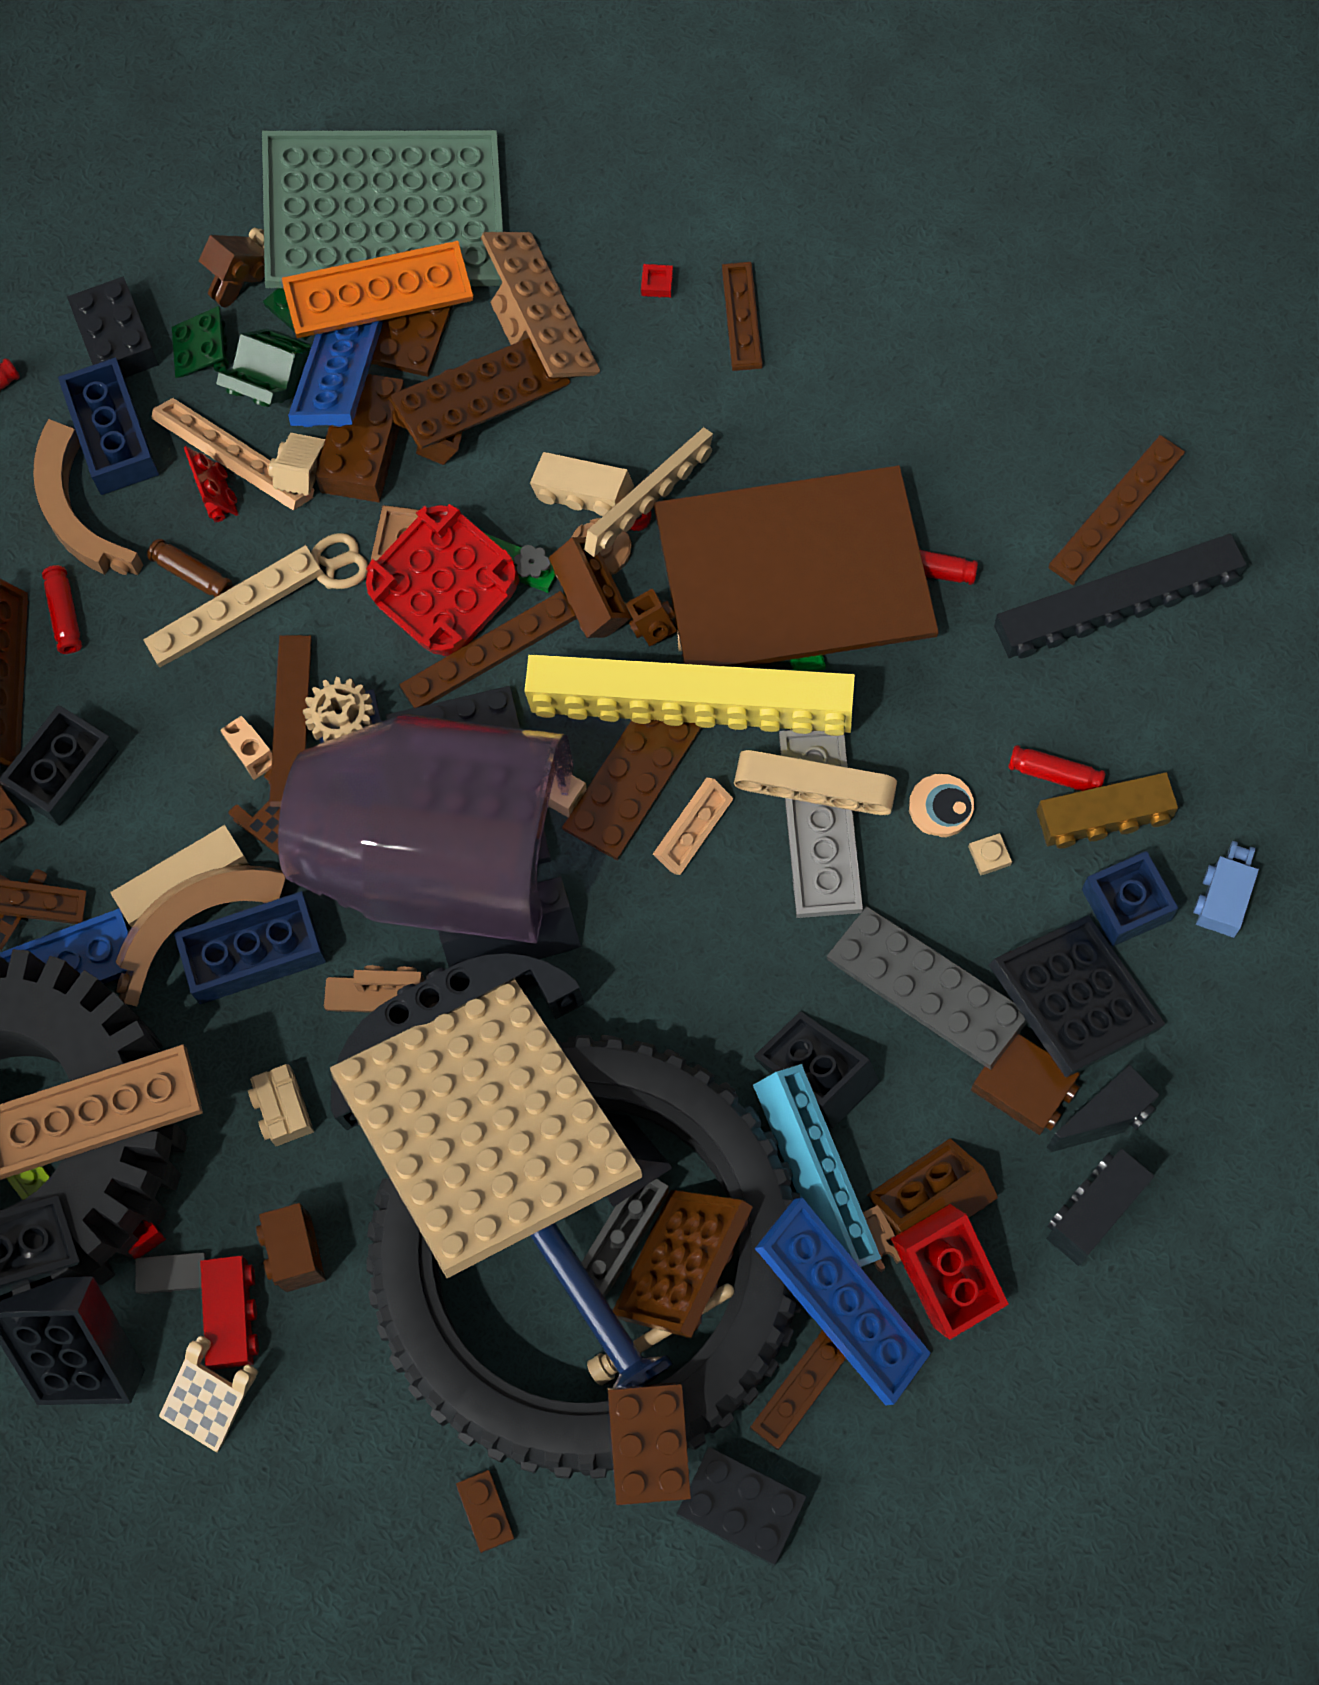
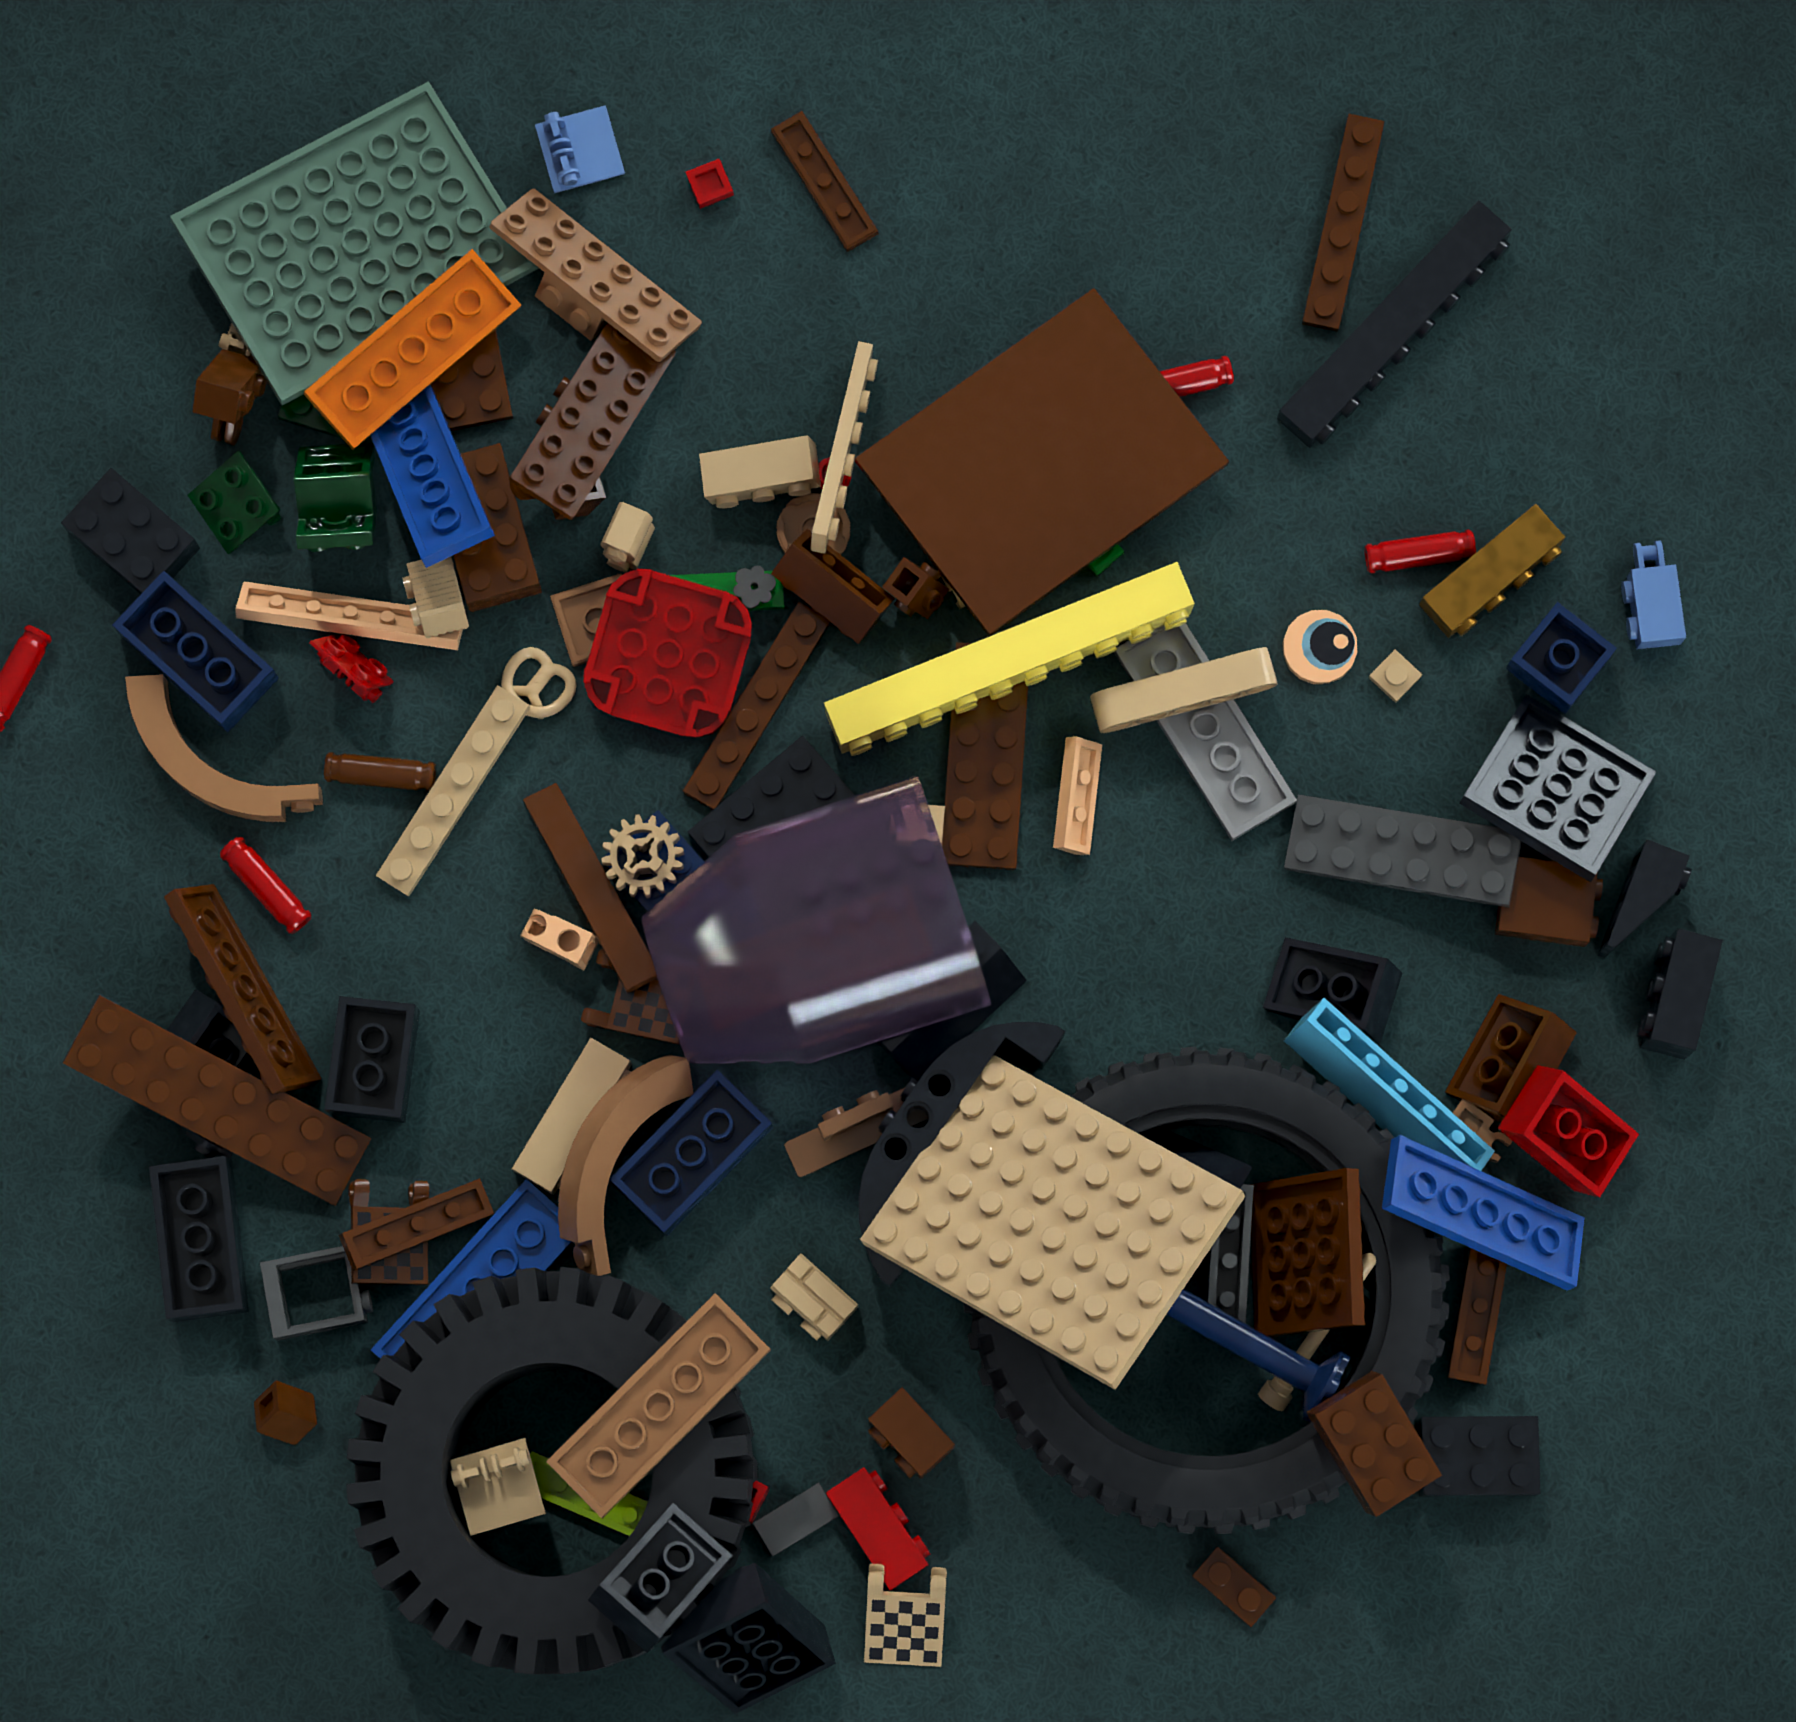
camera: 30 degrees left, 10 degrees up
none -> medium blue hinge [535,105,625,193]
none -> tan brick [601,502,655,572]

